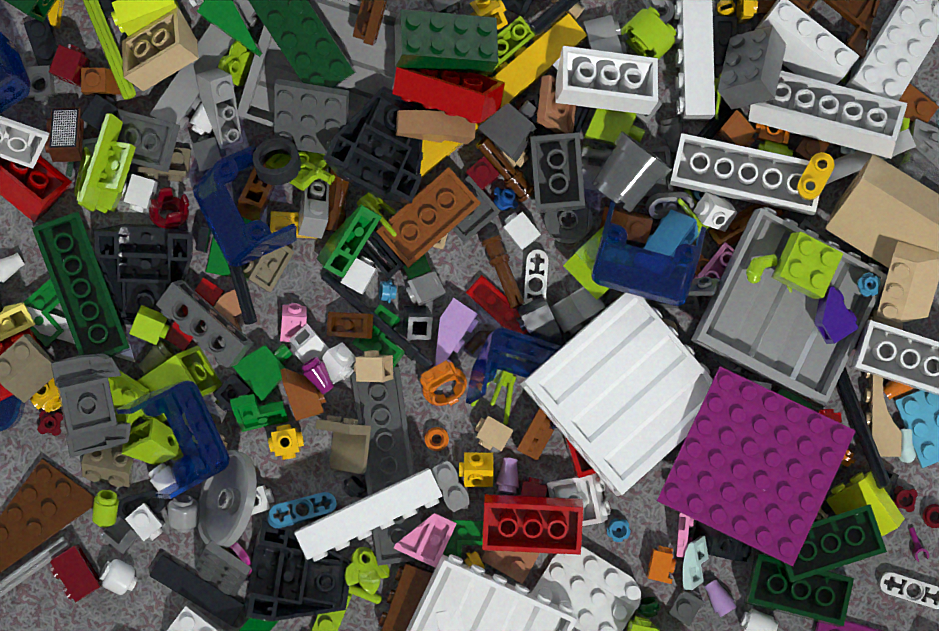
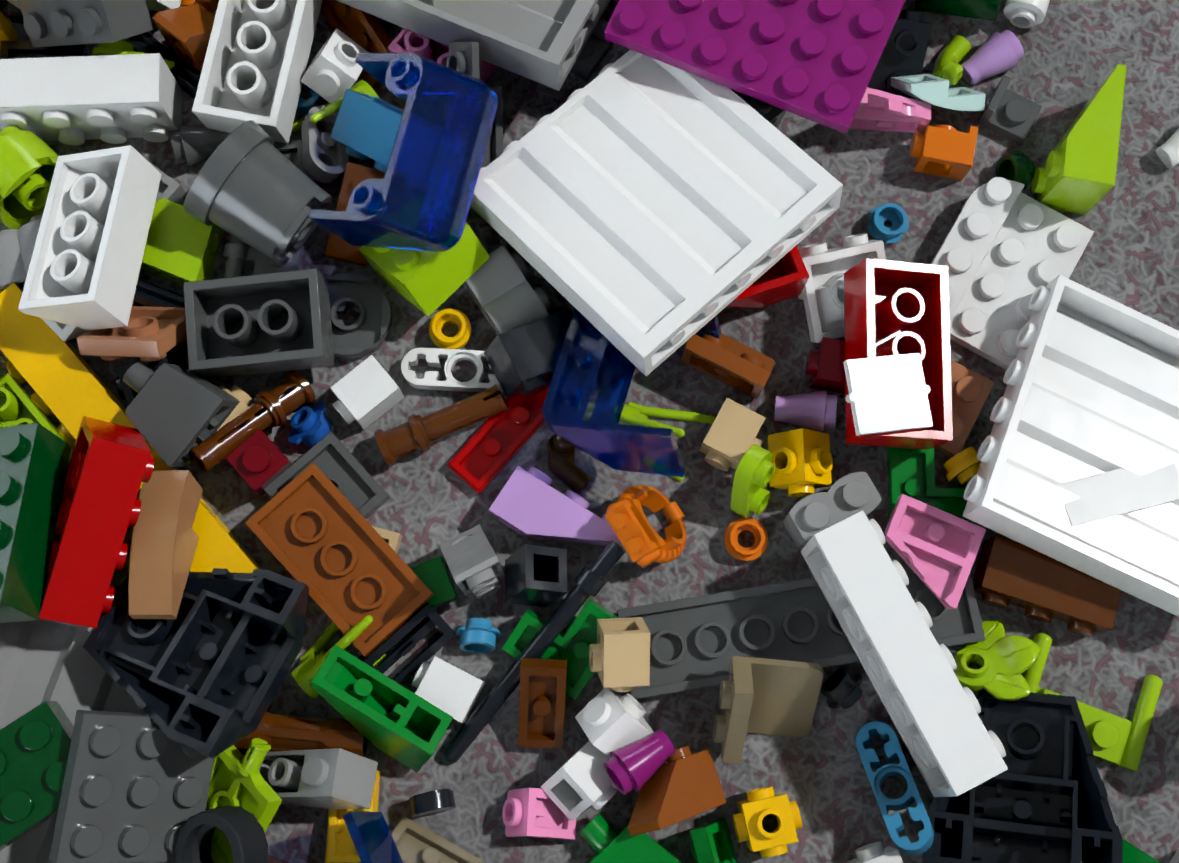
camera: 95 degrees left, 10 degrees down
none -> black tile [408,789,456,817]
none -> yellow plate [429,308,472,349]
none -> lime plate [730,444,776,519]
none -> white piece [843,353,933,436]
none -> lime arm [933,35,971,86]

